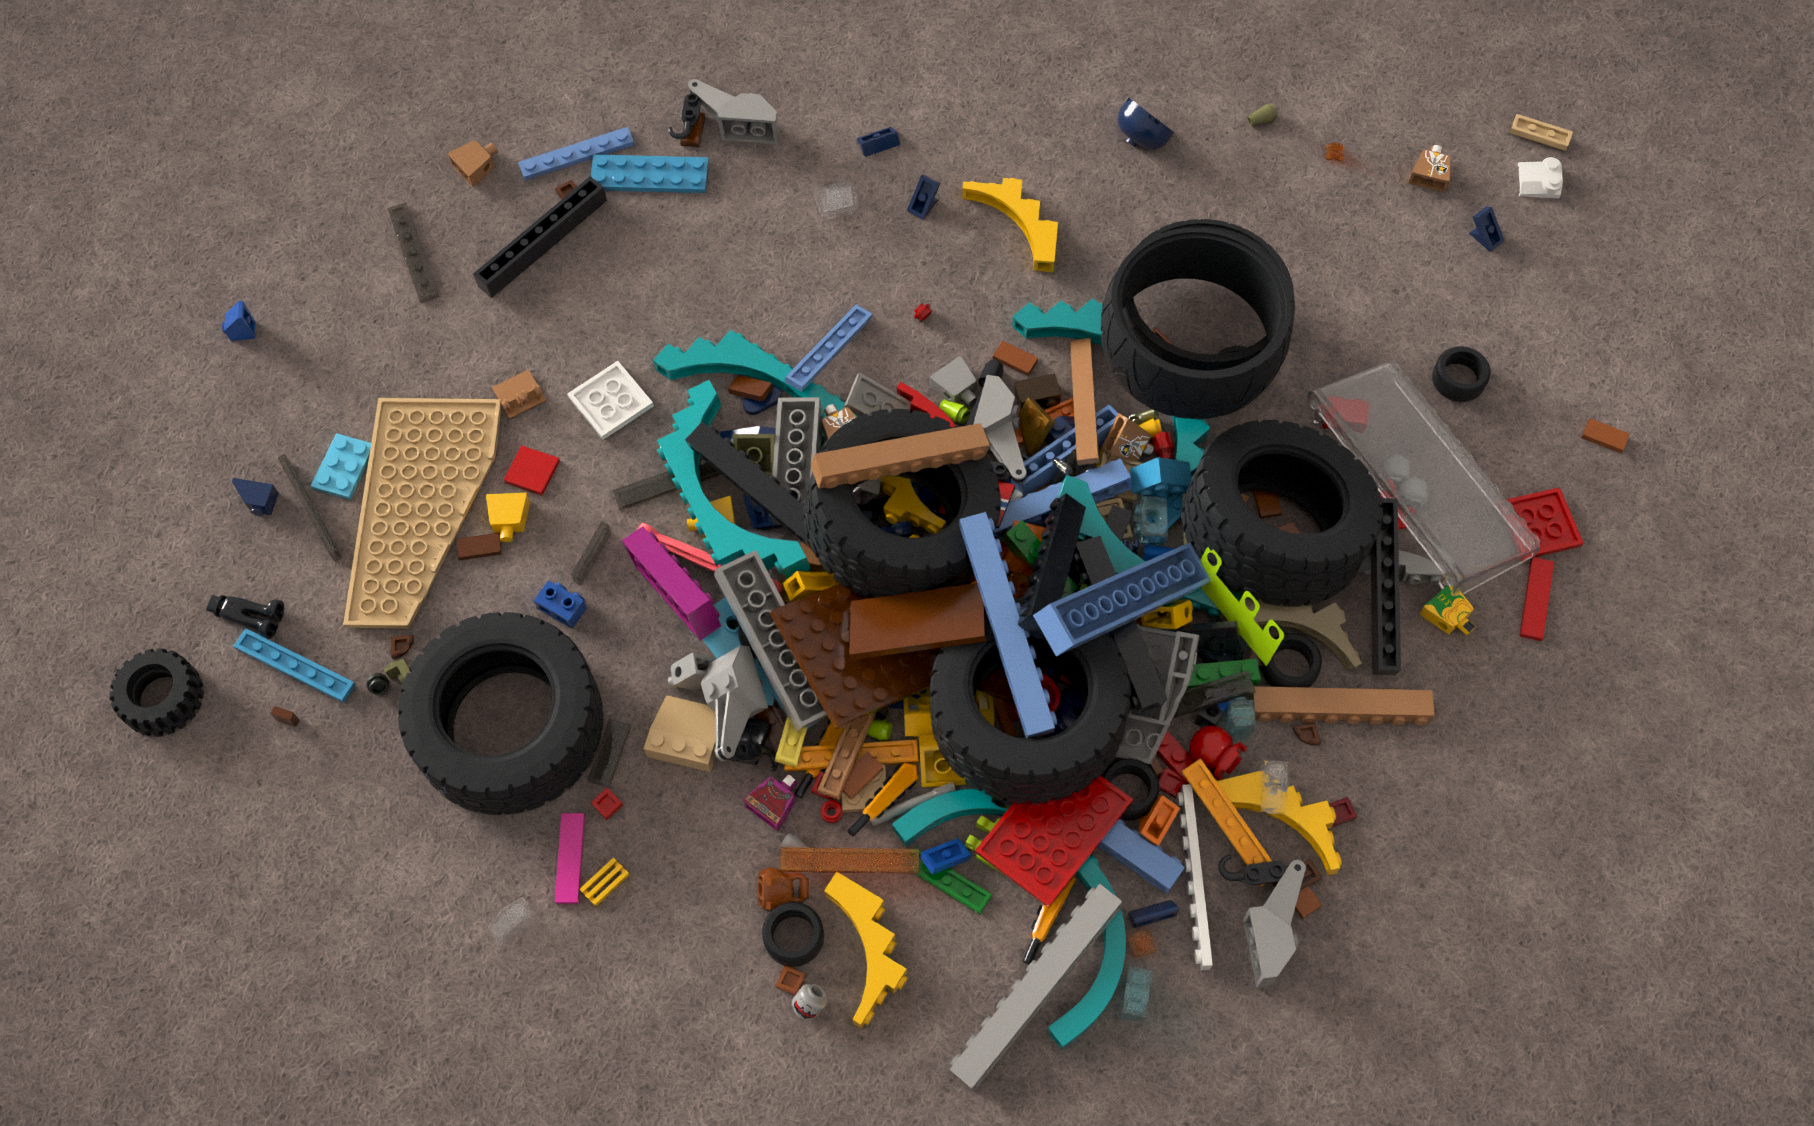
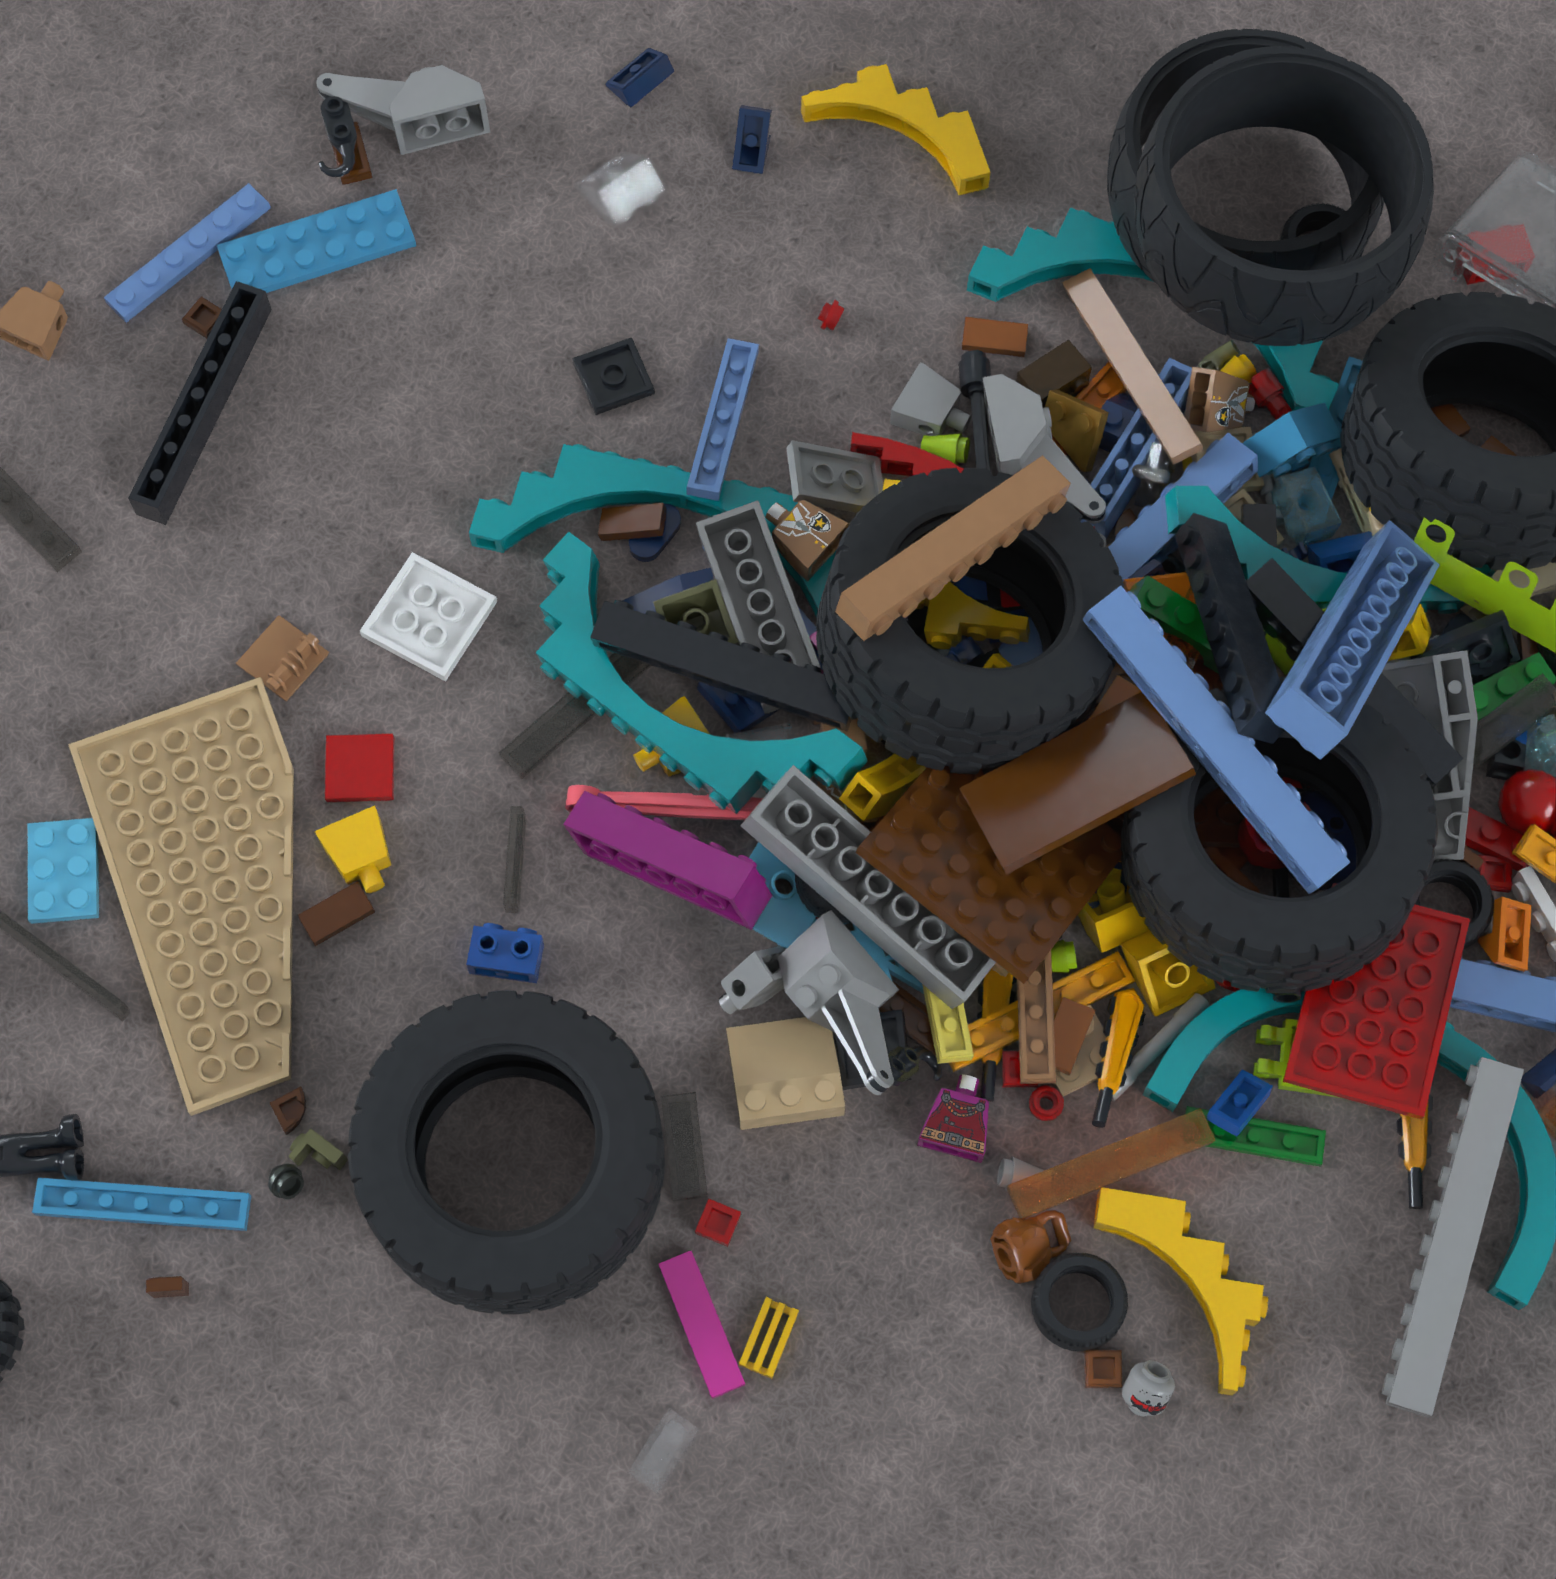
camera: 25 degrees left, 5 degrees up
none -> black tile [572,337,655,415]

